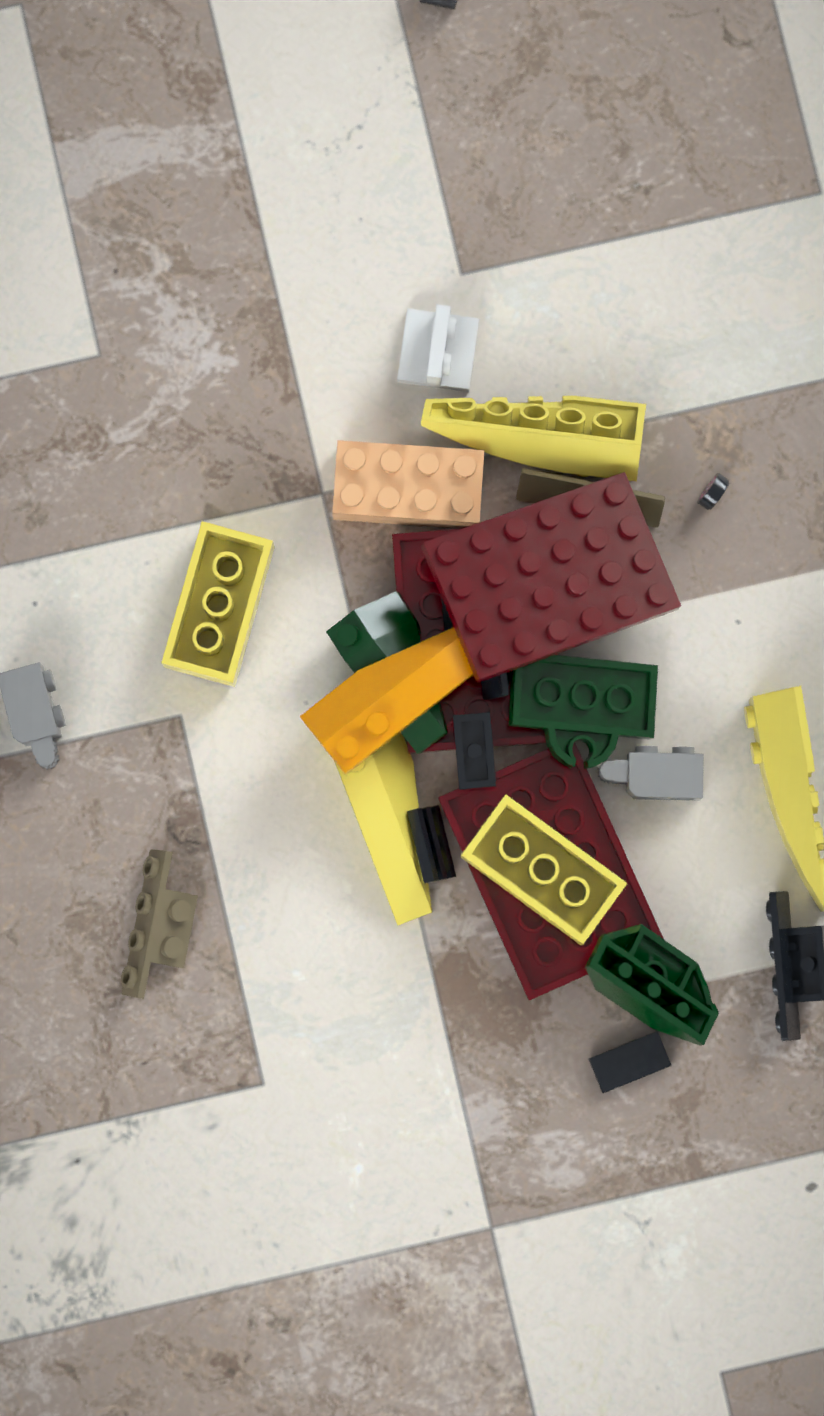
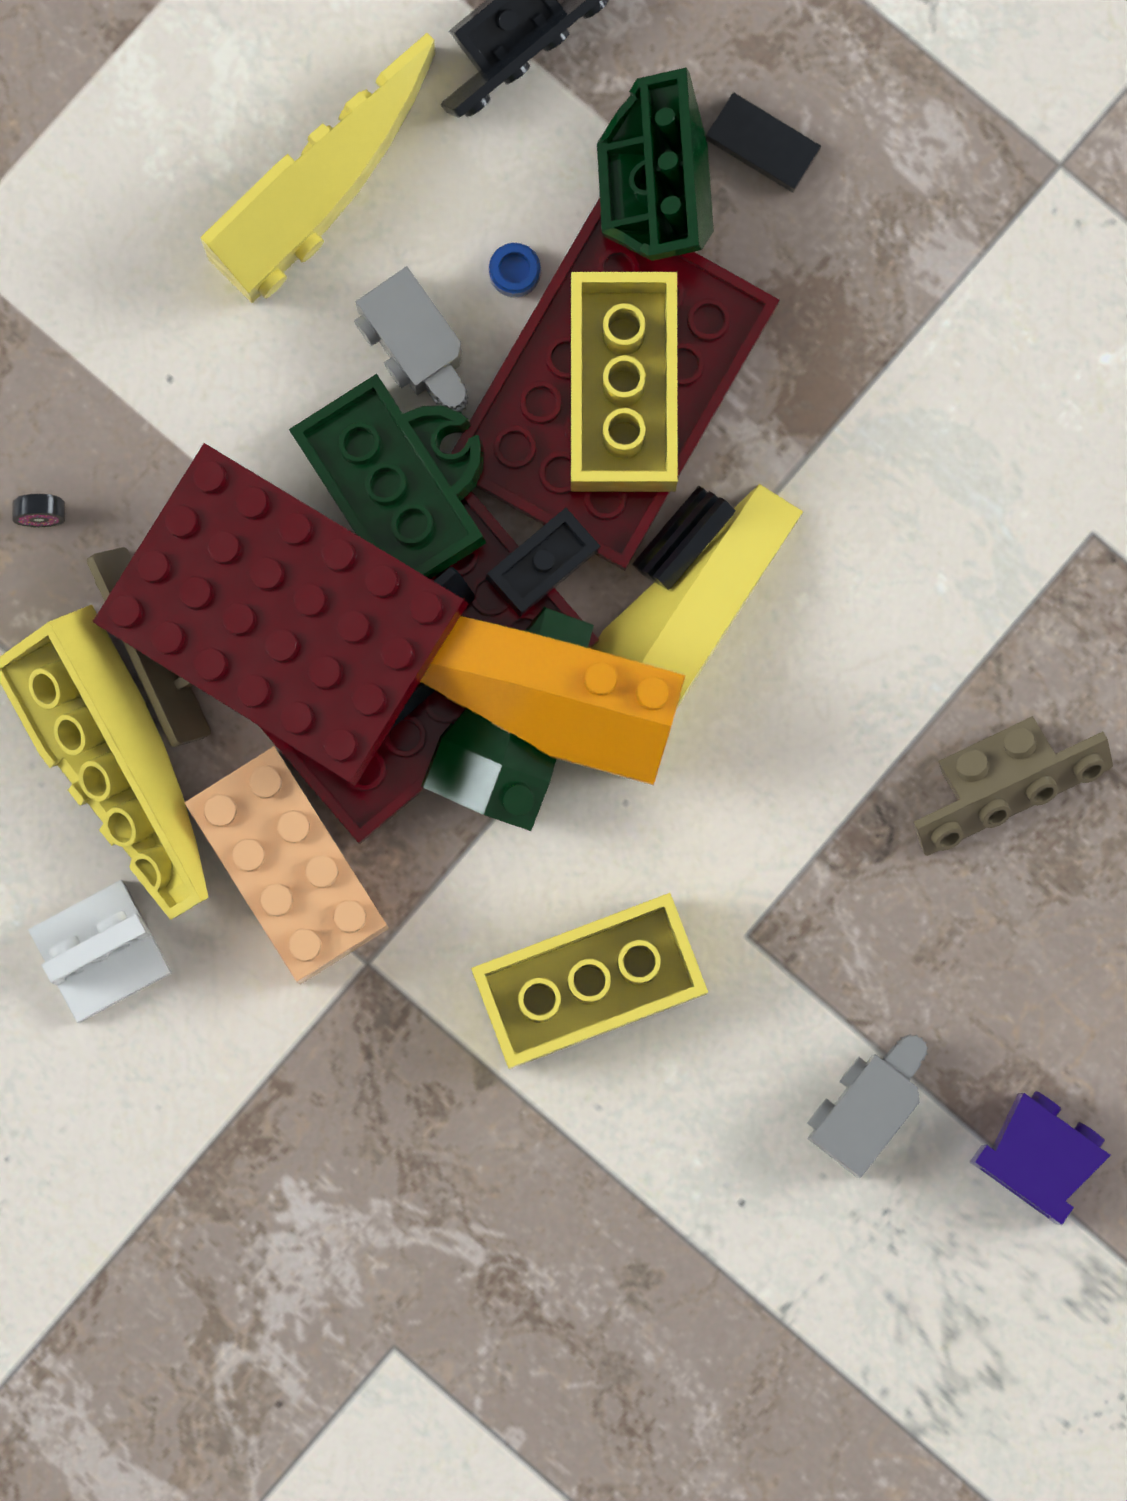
camera: 125 degrees left, 0 degrees up
none -> blue tile [489,243,541,297]

